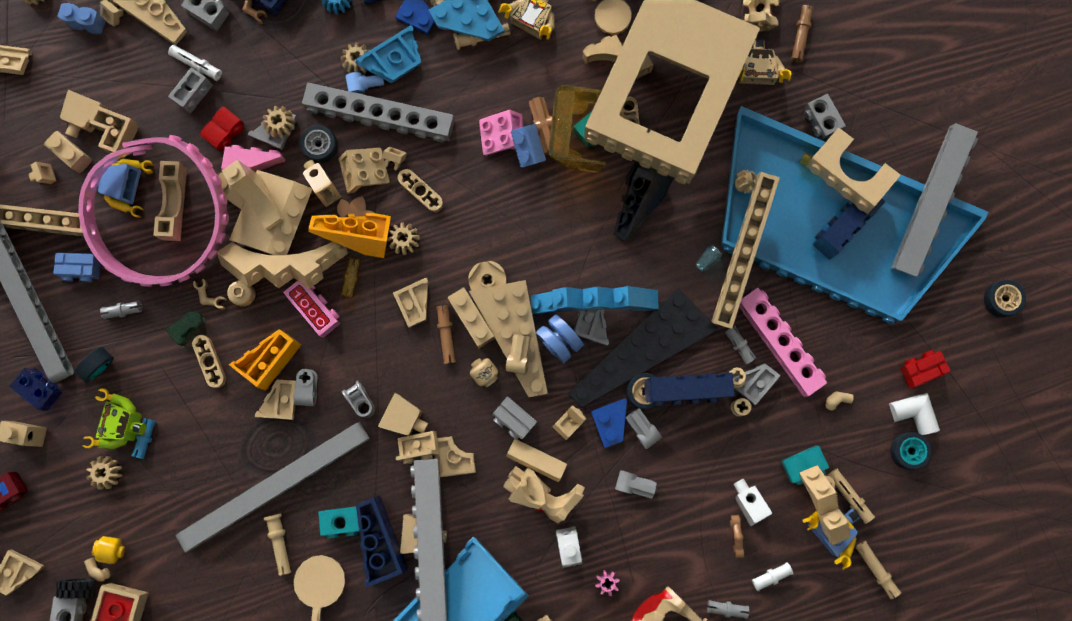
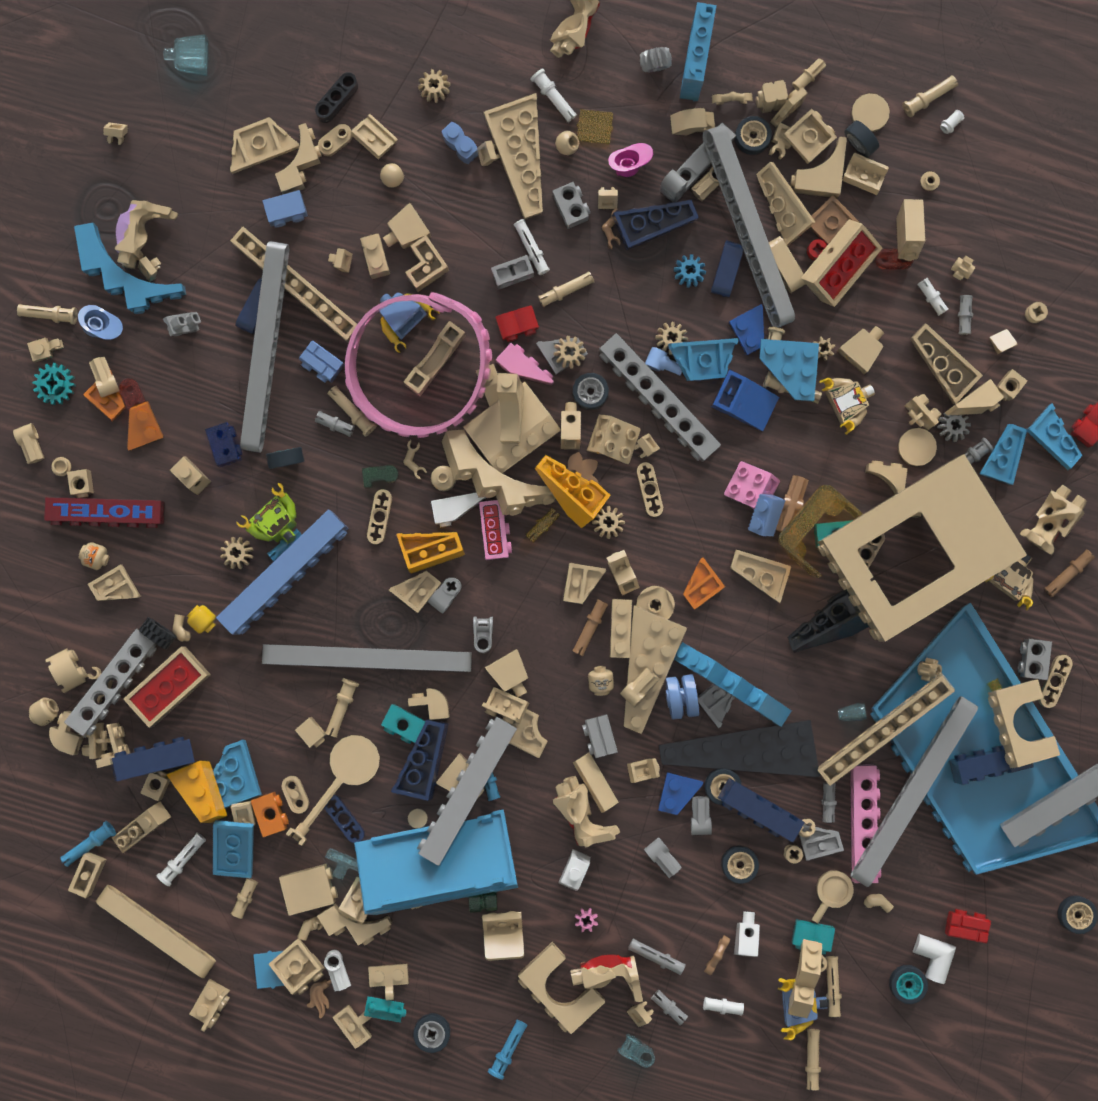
camera: 30 degrees right, 5 degrees up
none -> medium blue brick [216,509,348,635]
none -> tan brick [295,717,326,748]
none -> tan pin [327,386,377,437]
none -> tan piece [380,163,404,187]
none -> tan brick [408,688,450,720]
none -> tan tile [408,808,428,828]
none -> white slope [431,493,486,527]
none -> dark azure pin [485,772,500,801]
none -> tan pin [538,271,594,307]
none -> tan brick [607,550,640,595]
none -> light grey pin [628,938,686,975]
none -> orange wing [683,557,725,610]
none -> blue slope [711,370,779,432]
none -> wheel [721,845,759,884]
none -> tan wing [730,550,791,603]
none -> tan piece [812,870,854,923]
none -> light grey beam [851,696,978,887]
none -> tan beam [1038,655,1073,708]

